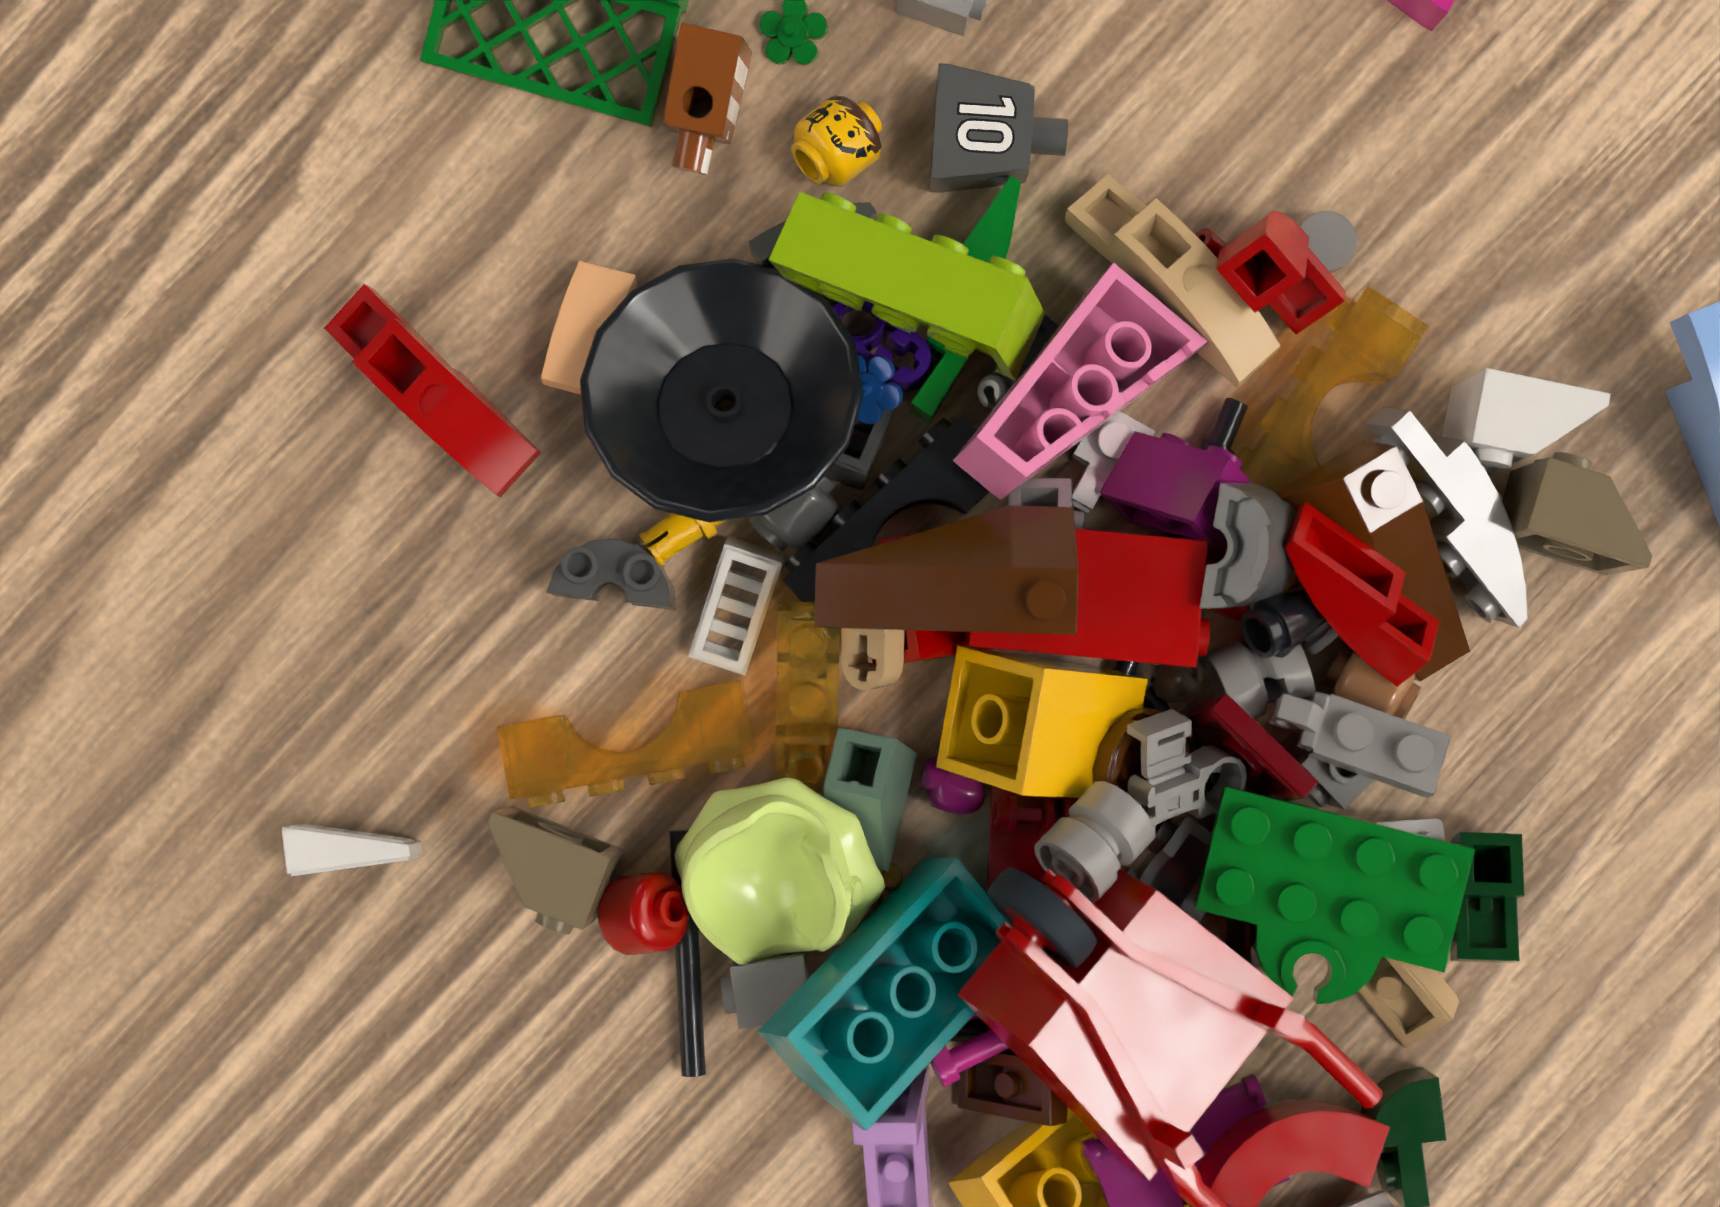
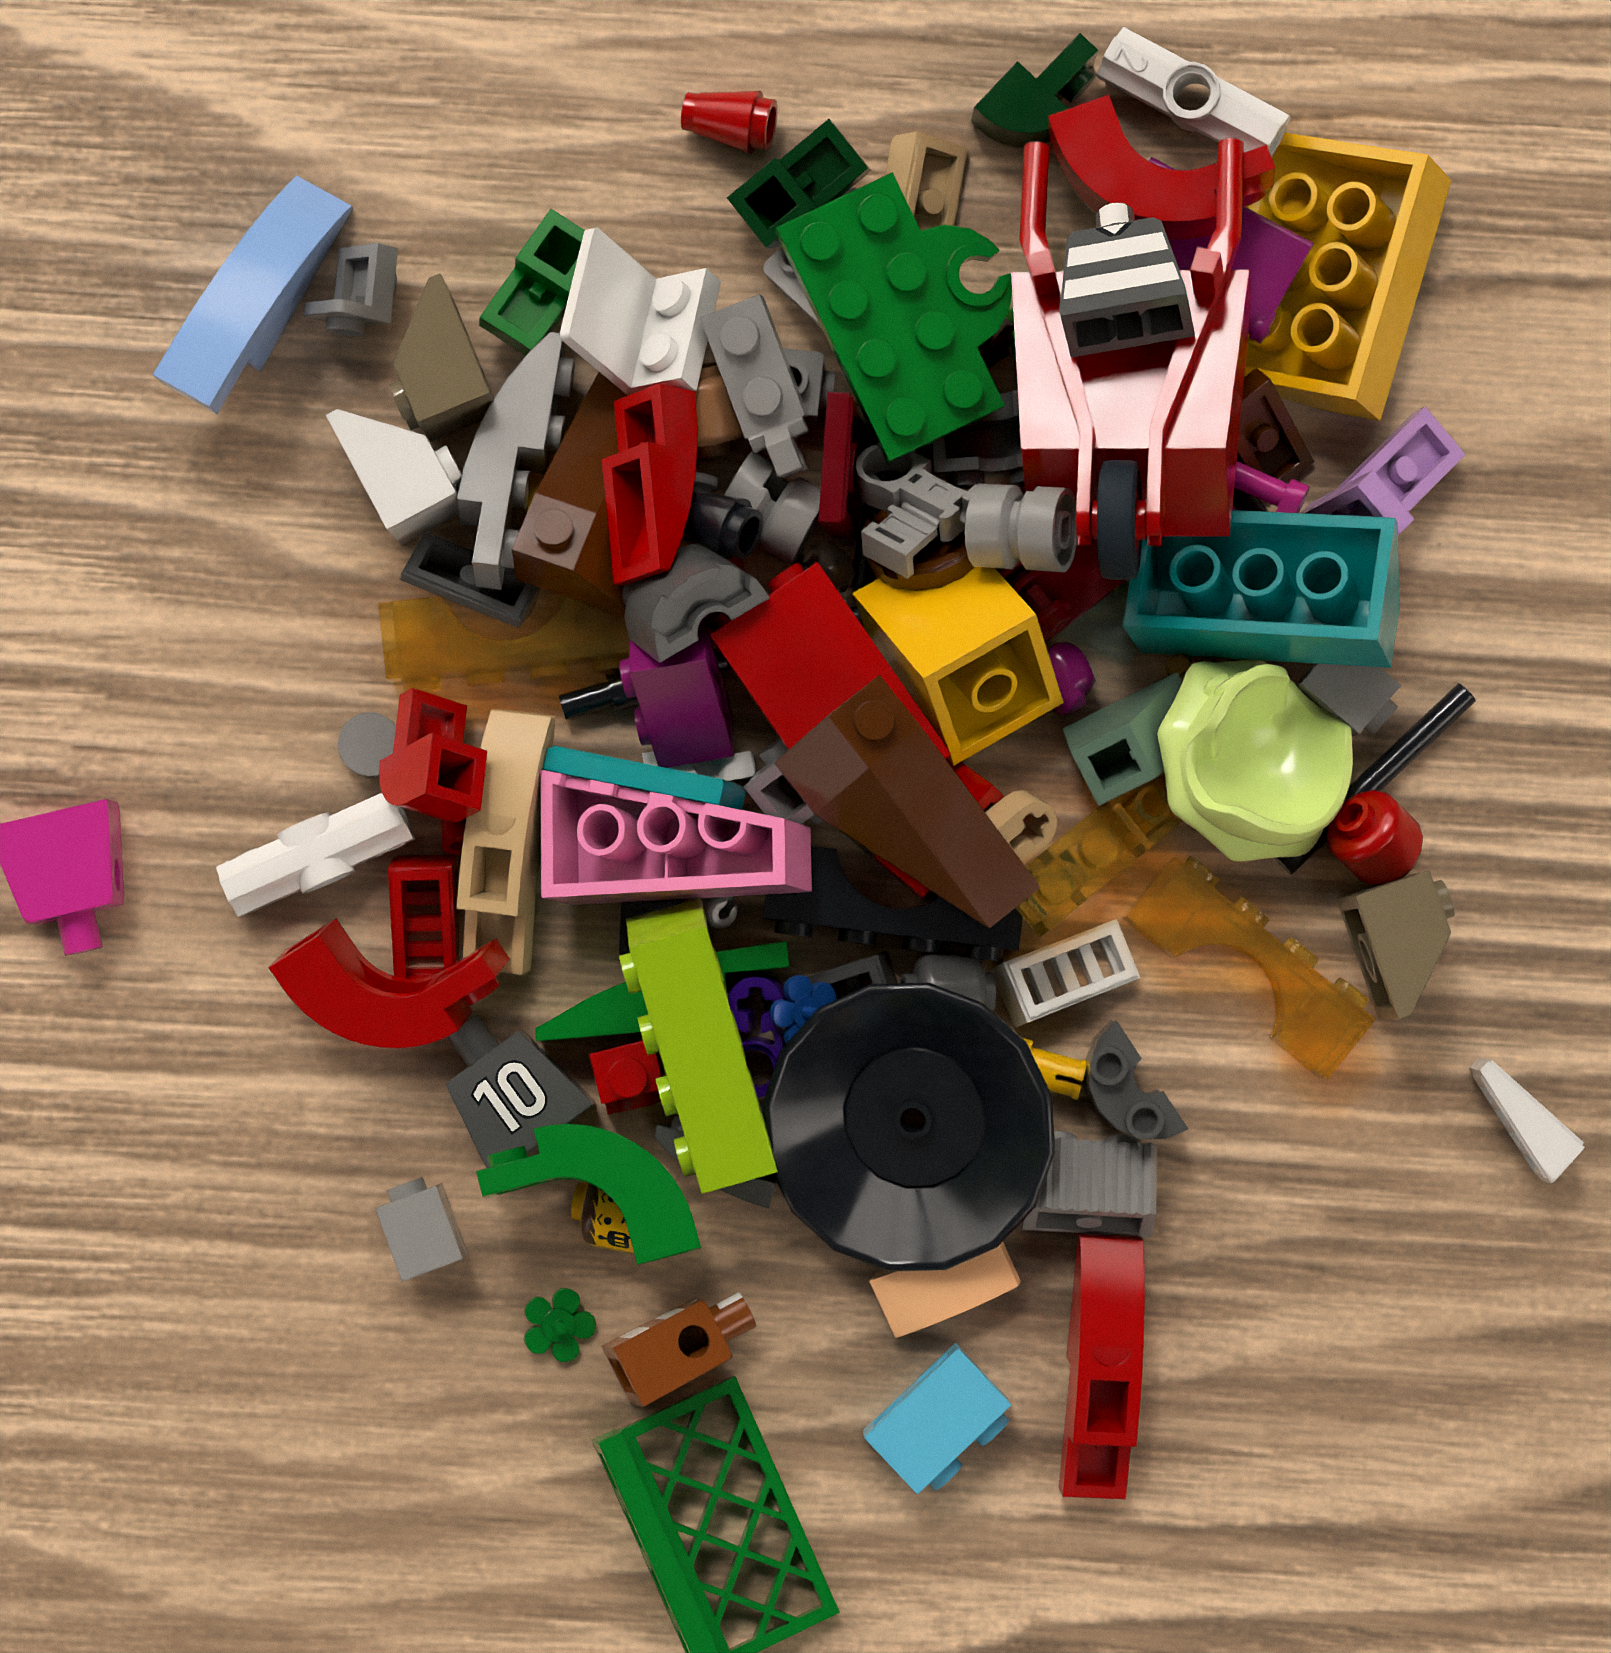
camera: 130 degrees left, 0 degrees up
none -> white piece [216,793,415,917]
none -> red arch [268,918,510,1048]
none -> light grey bracket [304,243,398,336]
none -> red slope [388,855,459,979]
none -> dark grey slope [400,532,540,628]
none -> green arch [476,1124,701,1265]
none -> green brick [479,208,585,356]
none -> teal tile [543,745,746,810]
none -> white bracket [560,227,721,395]
none -> red brick [589,1041,664,1115]
none -> red cone [681,91,778,154]
none -> medium azure brick [863,1342,1011,1495]
none -> light grey brick [1022,1131,1157,1237]
none -> dark grey torso [1059,203,1195,358]

